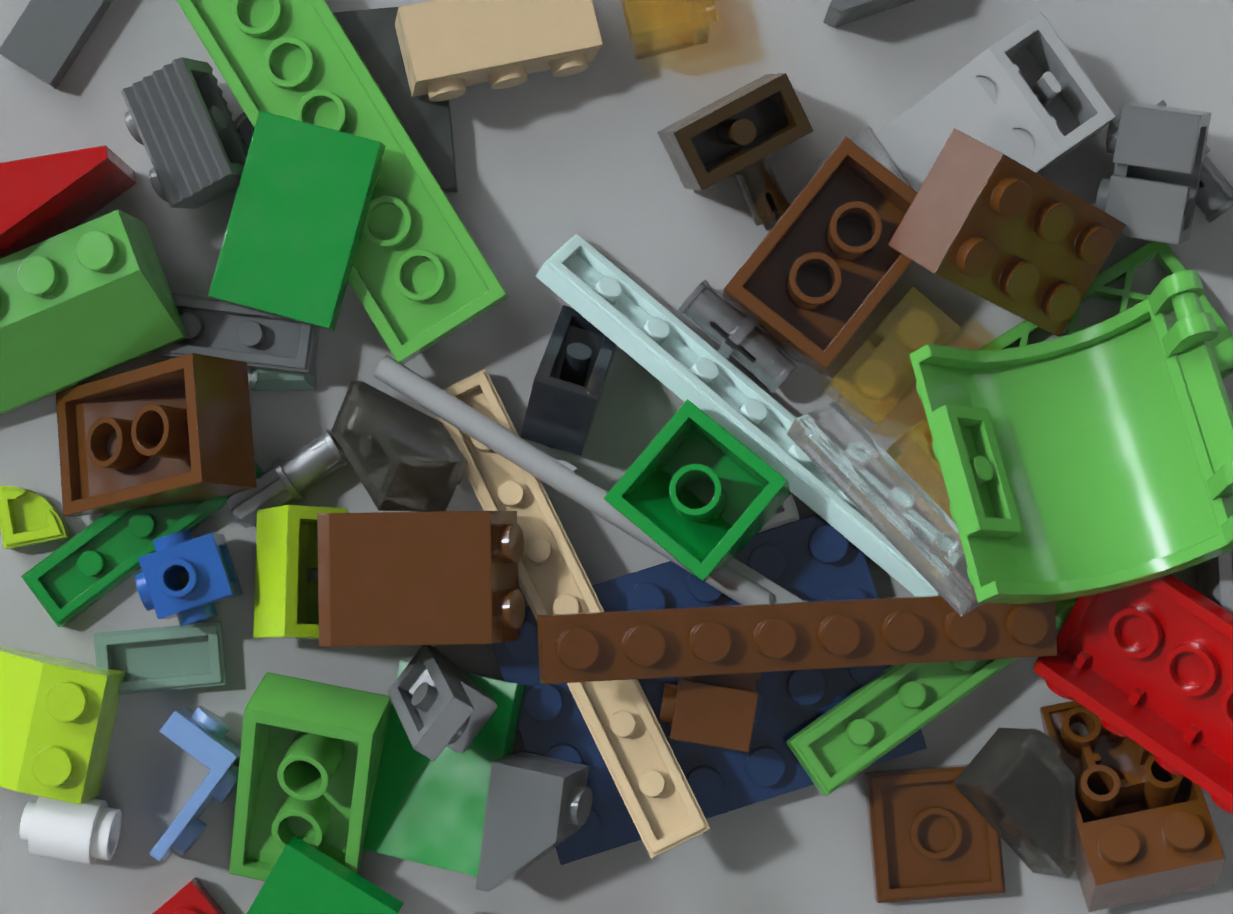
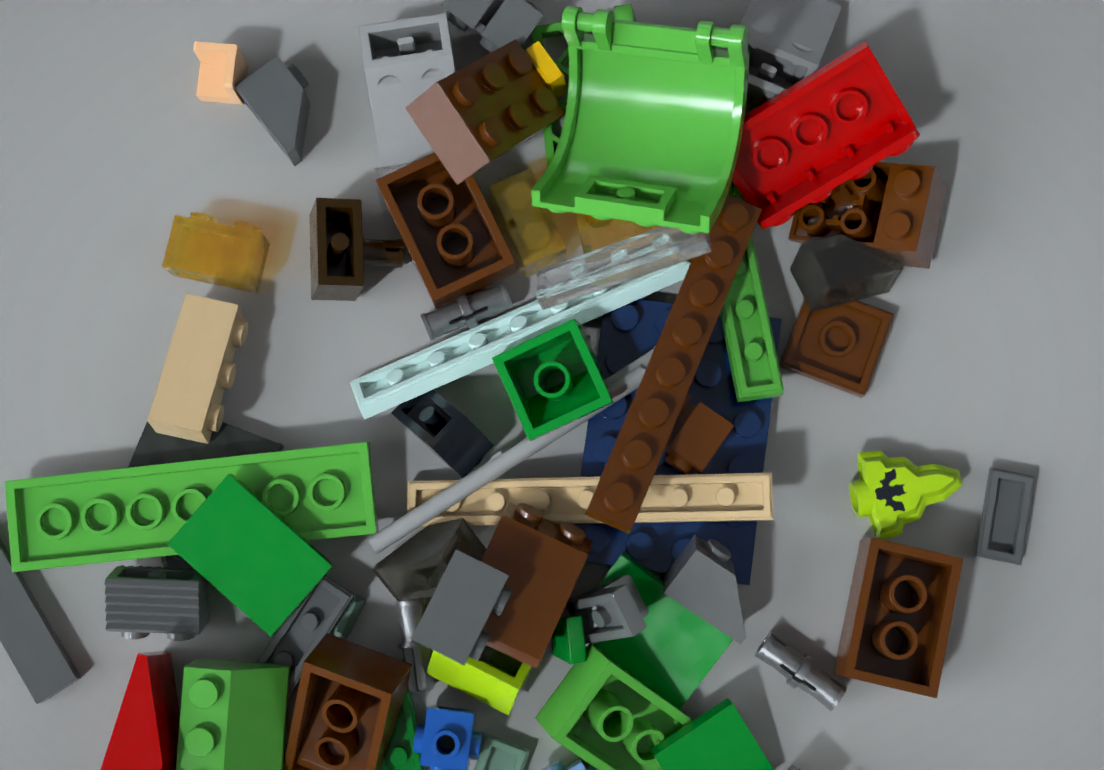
camera: 65 degrees left, 5 degrees down
none -> dark grey piece [411,549,513,666]
none -> yellow tile [526,41,568,98]
none -> green tile [552,615,587,665]

